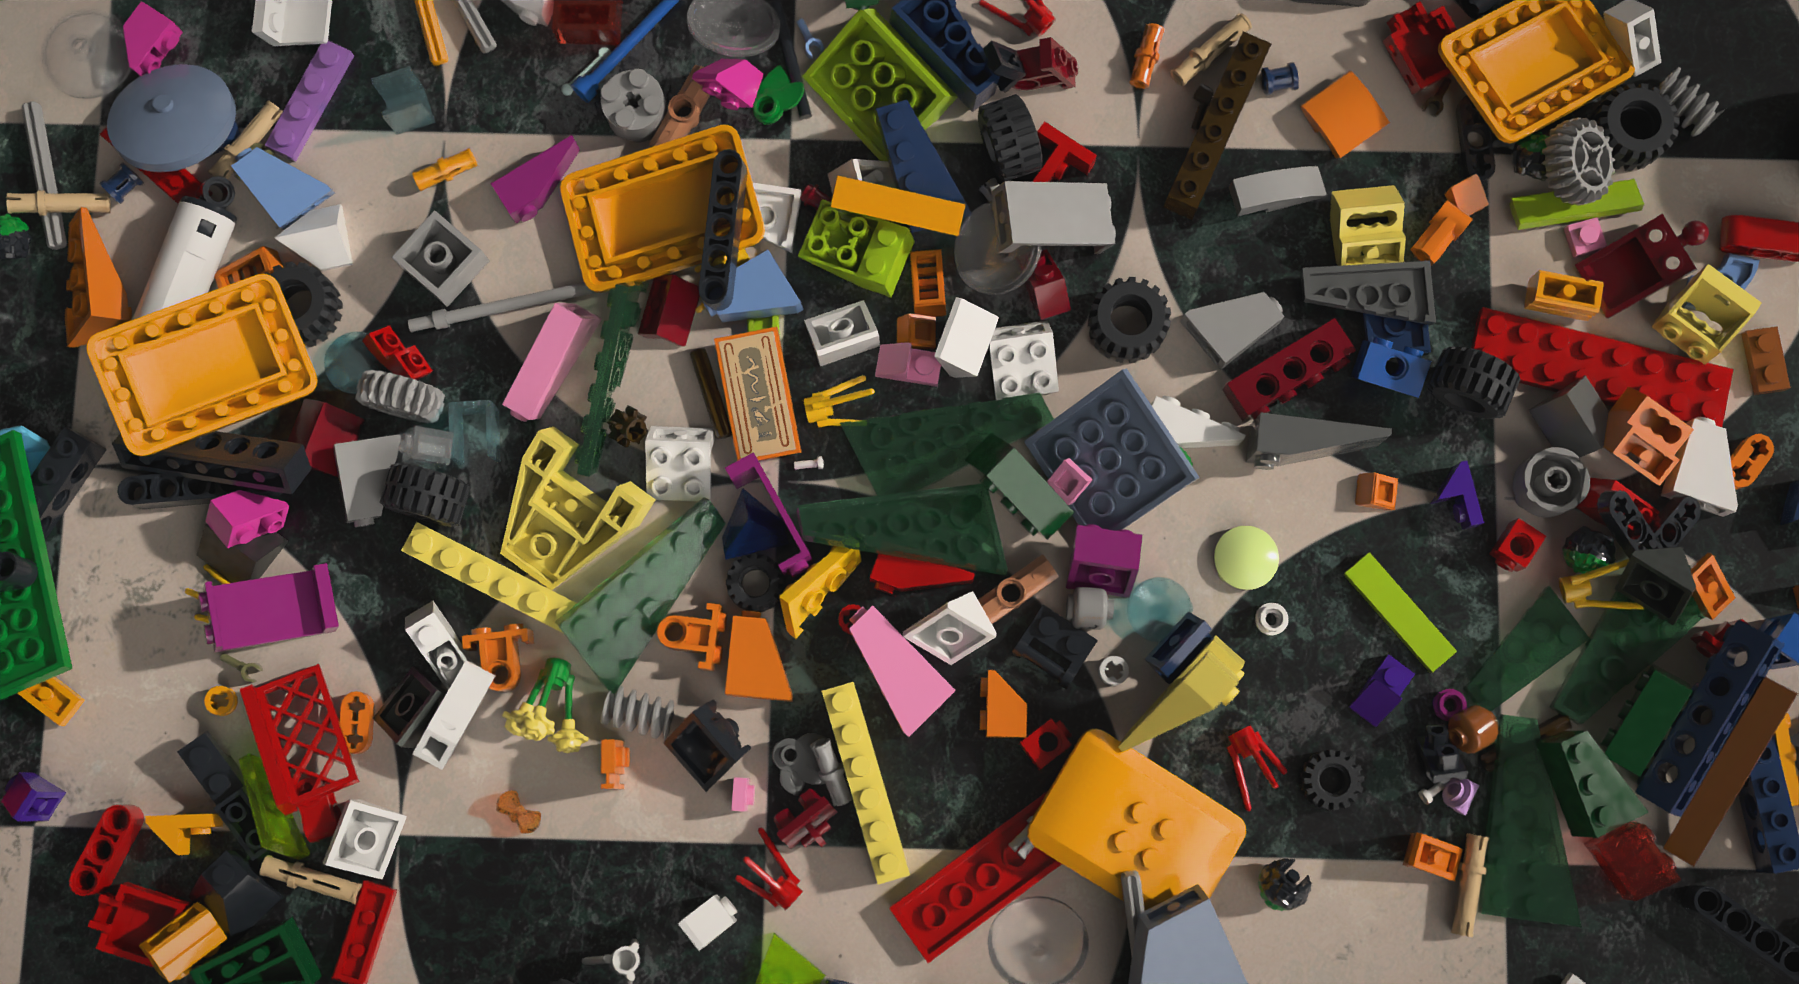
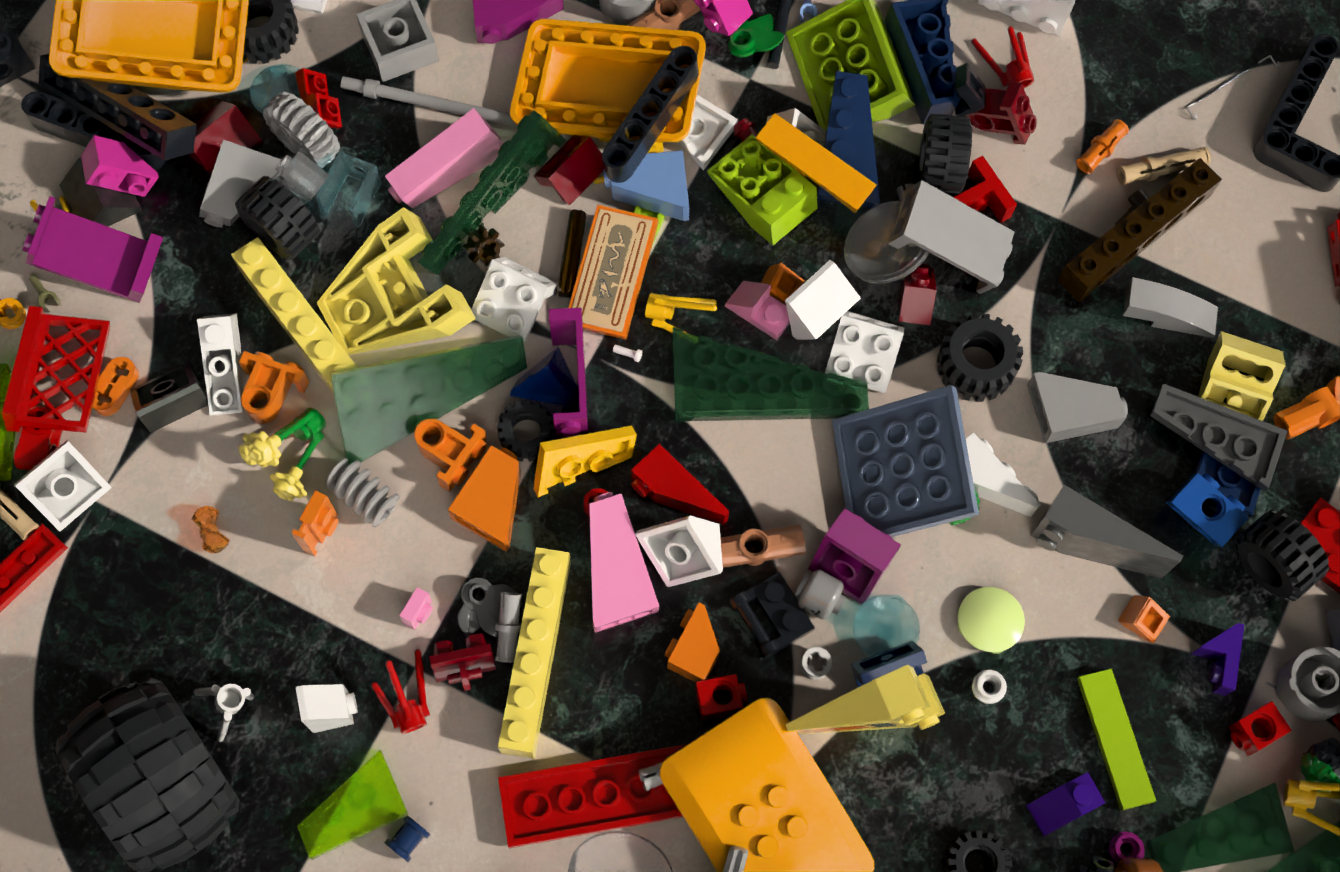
camera: 20 degrees right, 10 degrees down
white slope [413,660,495,770] -> none
black brick [663,699,751,792] -> none
clear green wing [797,483,1008,575] -> none
white slope [804,300,880,366] -> none
orange slope [910,249,946,317] -> none
wedge [964,433,1074,540] -> none
bright pink plate [1047,458,1092,505] -> none
dark red brick [1222,318,1356,421] -> none
red plant [1226,725,1287,811] -> none
dark blue bush [1261,62,1299,96] -> none
orange slope [1300,71,1390,158] -> none

